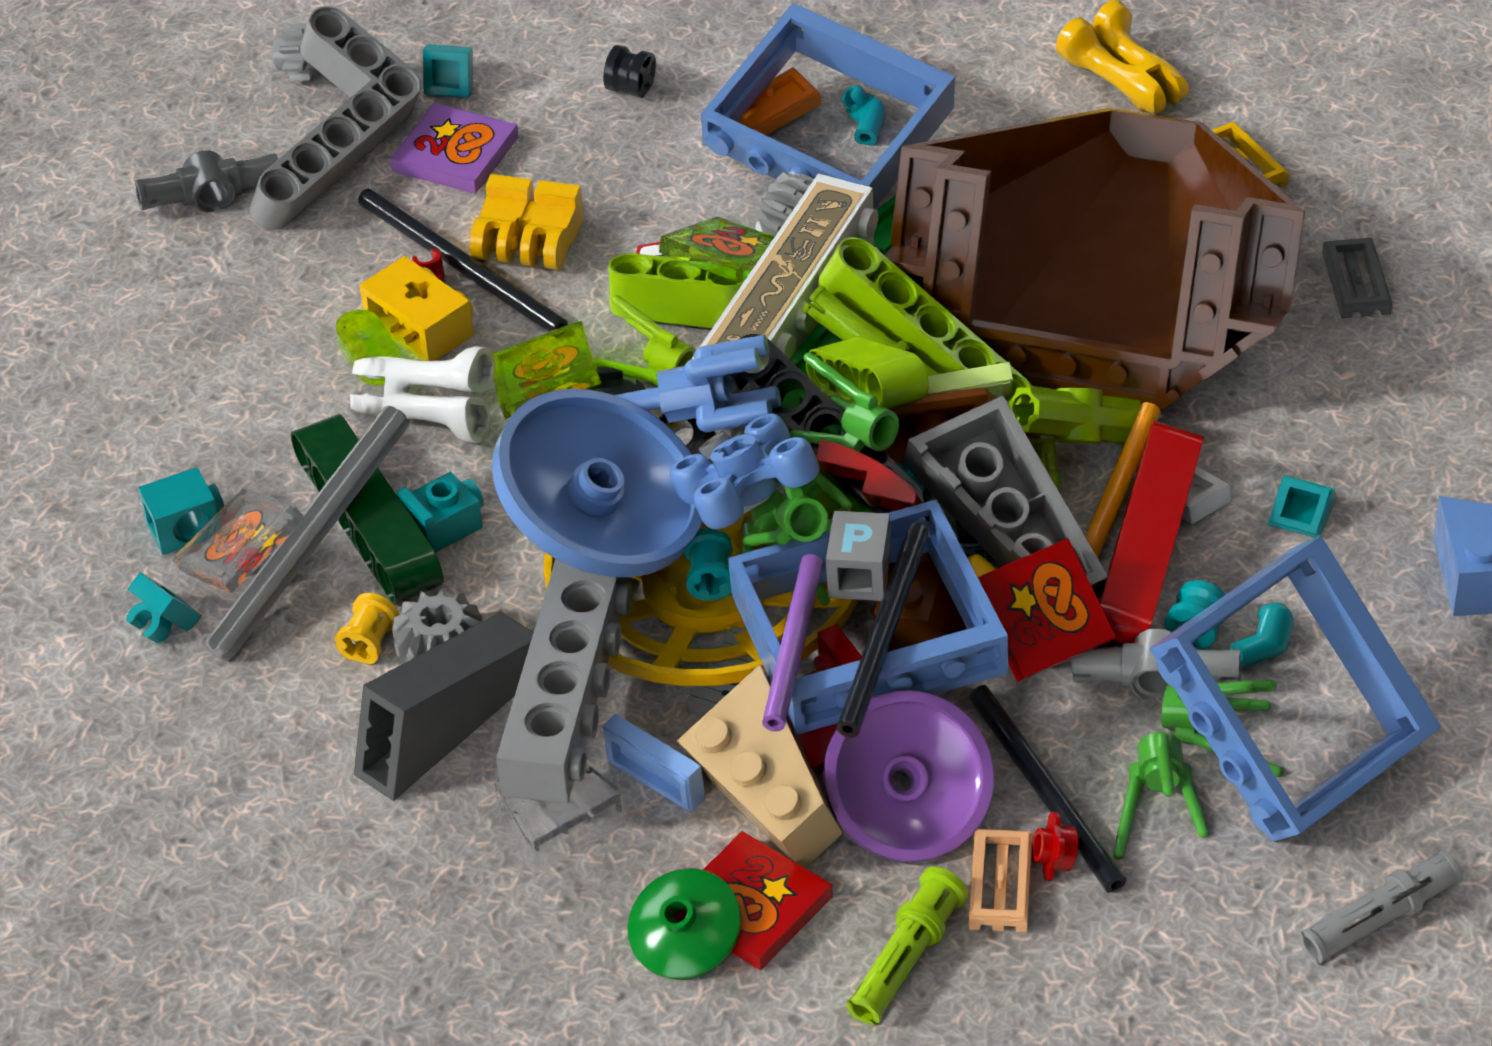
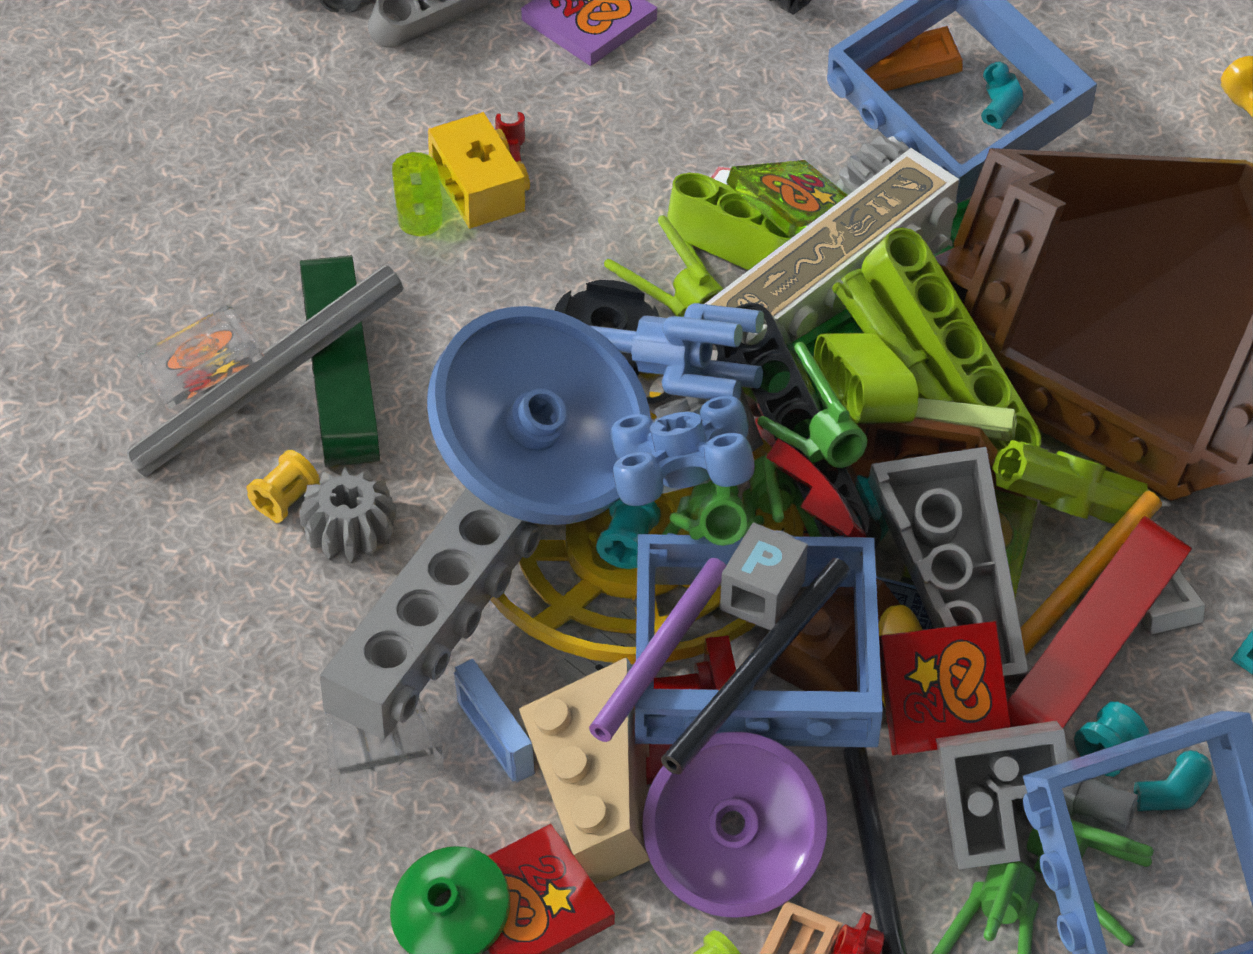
camera: 15 degrees right, 5 degrees up
teal tile [126,572,202,643] -> none
teal brick [138,467,225,555] -> none
white piece [349,346,495,444] -> none
dark grey slope [354,612,534,801] -> none
black piece [358,188,568,336] -> none
teal brick [397,471,484,553] -> none
yellow legs [470,174,585,271] -> none
clear neon green tile [492,321,601,419] -> none
none -> light grey brick [936,721,1073,870]

